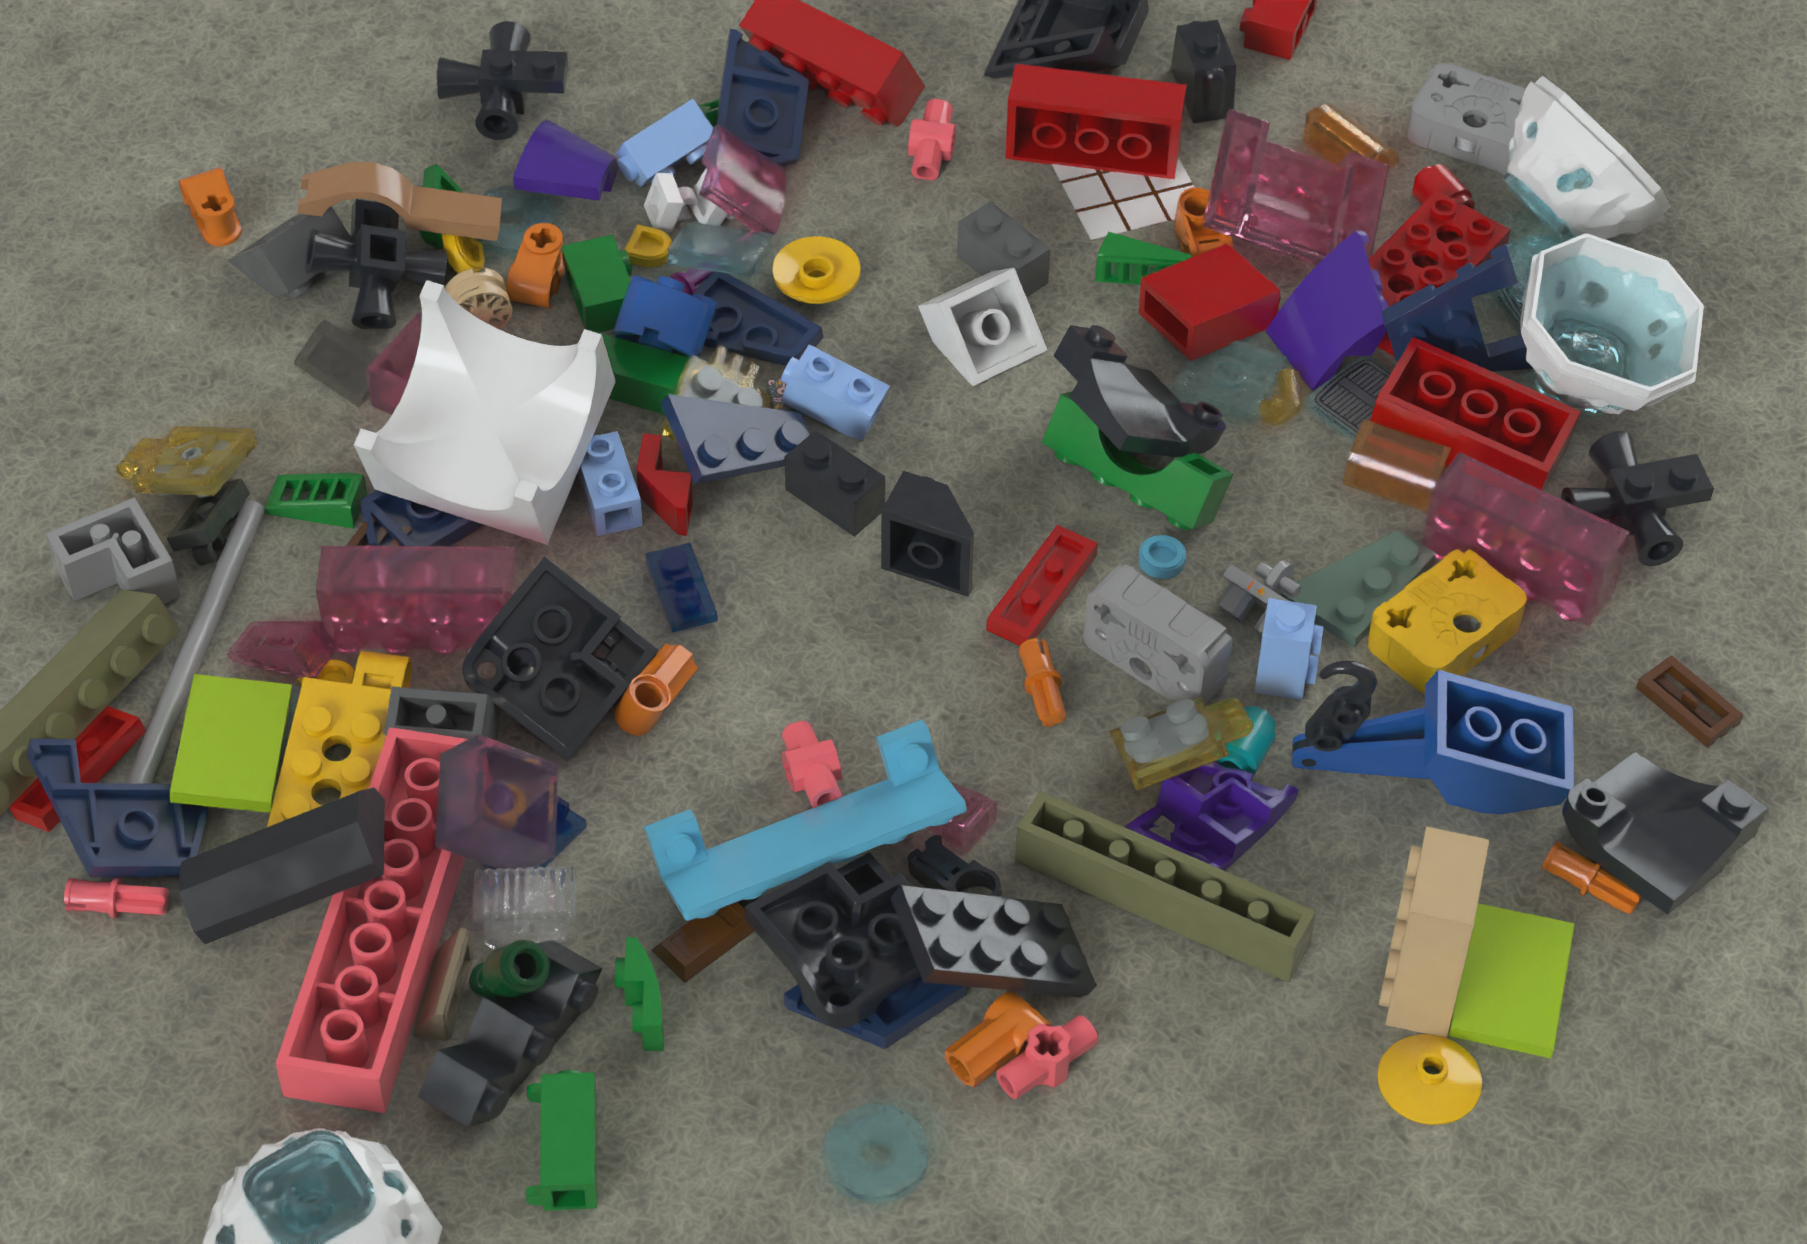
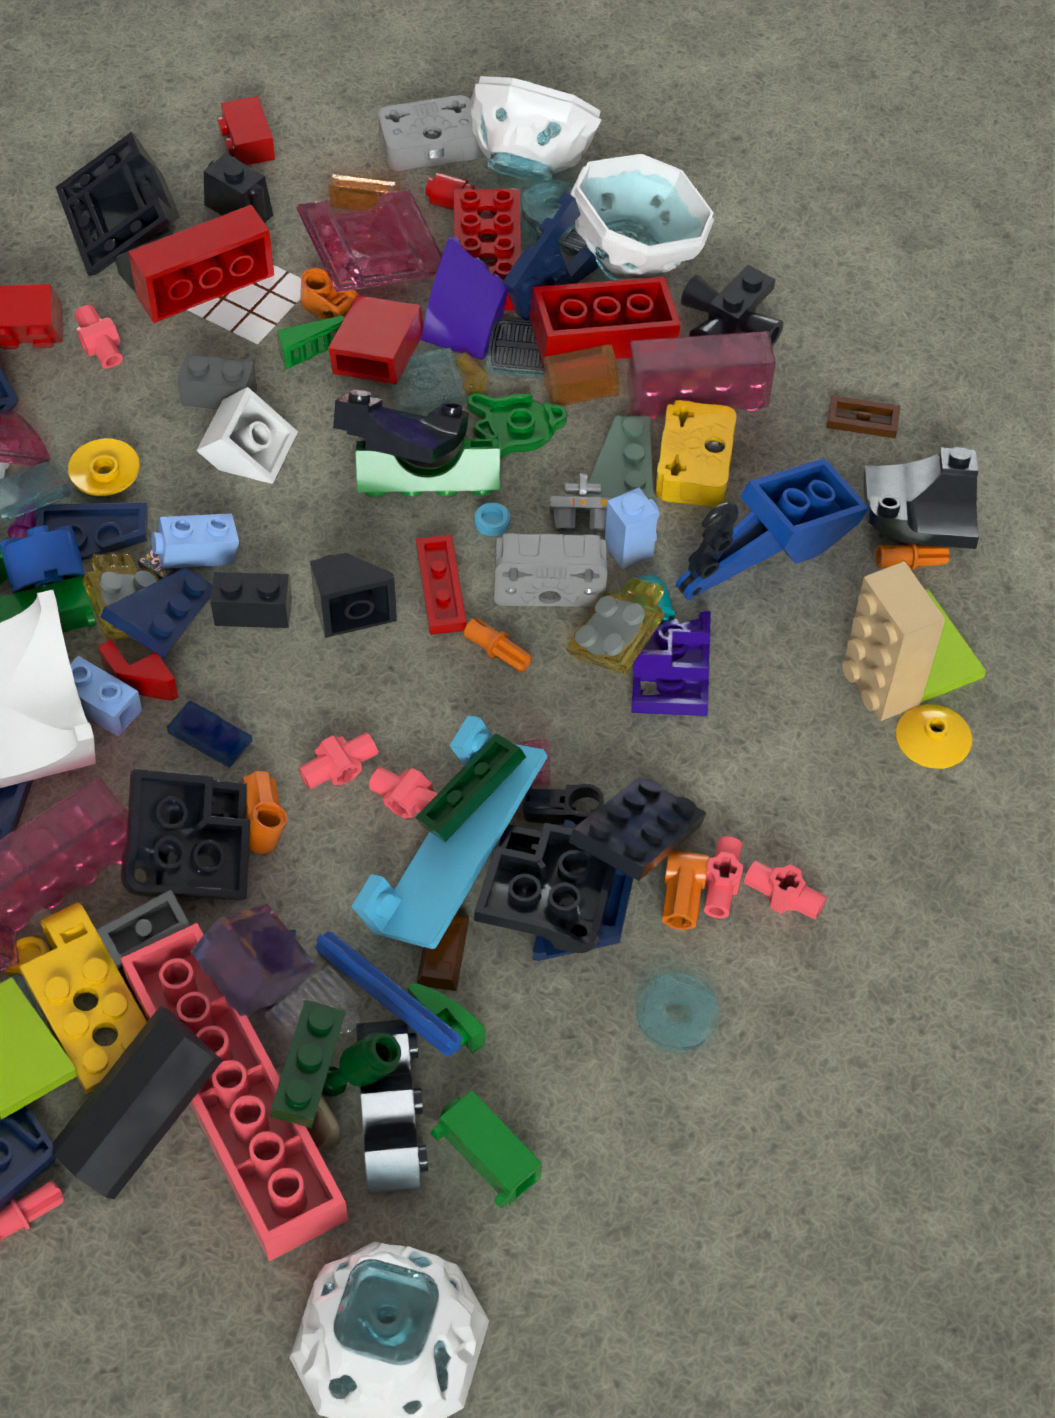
camera: 40 degrees left, 5 degrees up
olive brick [1015,791,1316,983] -> none
none -> dark green plate [269,1000,346,1128]
none -> coral axle [298,732,378,790]
none -> blue axle [315,931,462,1056]
none -> dark green plate [415,733,526,842]
none -> green tile [467,393,567,459]
none -> coral axle [744,860,827,920]

